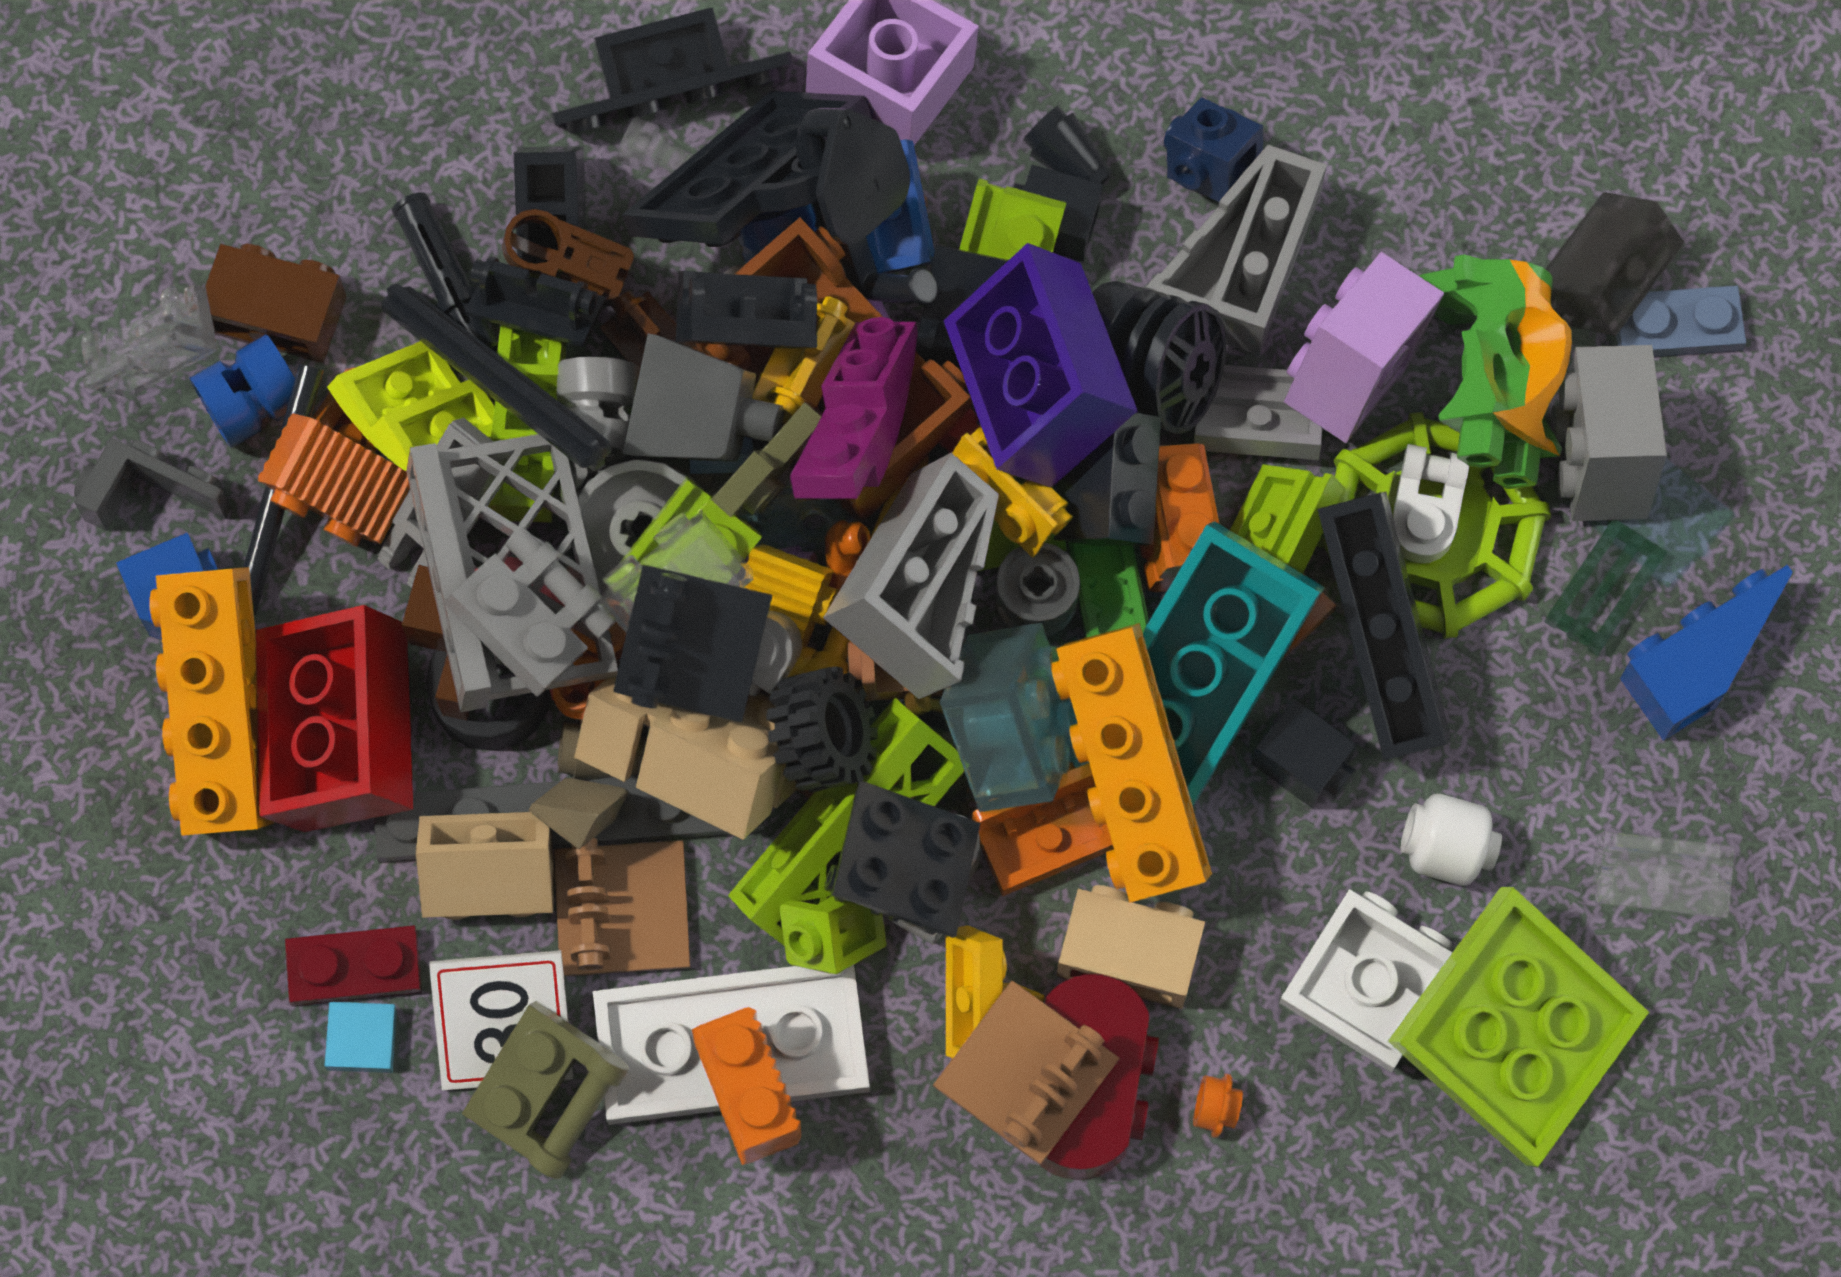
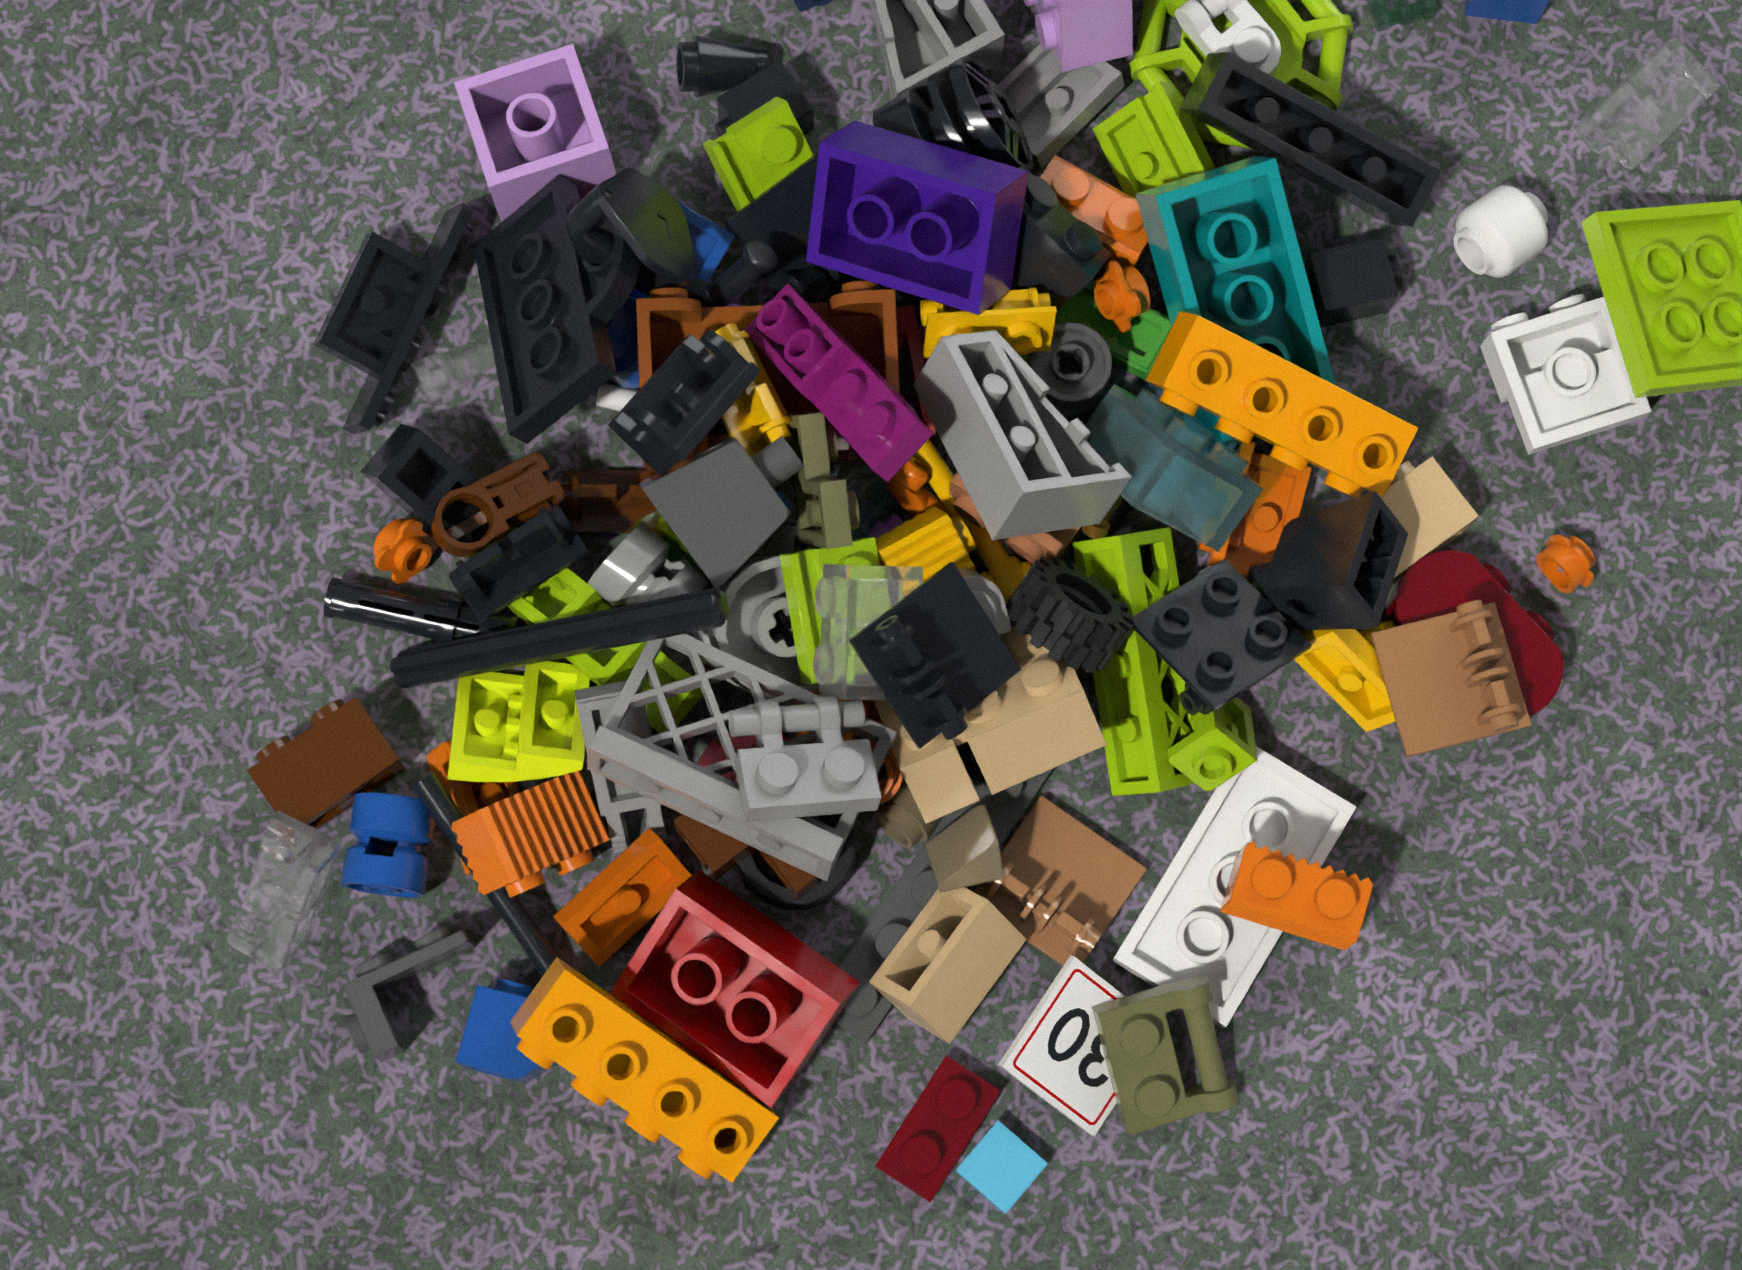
camera: 55 degrees left, 5 degrees up
none -> orange plate [373,518,438,585]
none -> orange plate [553,828,692,967]
none -> orange plate [1094,260,1150,333]
none -> black torso [1247,492,1408,630]

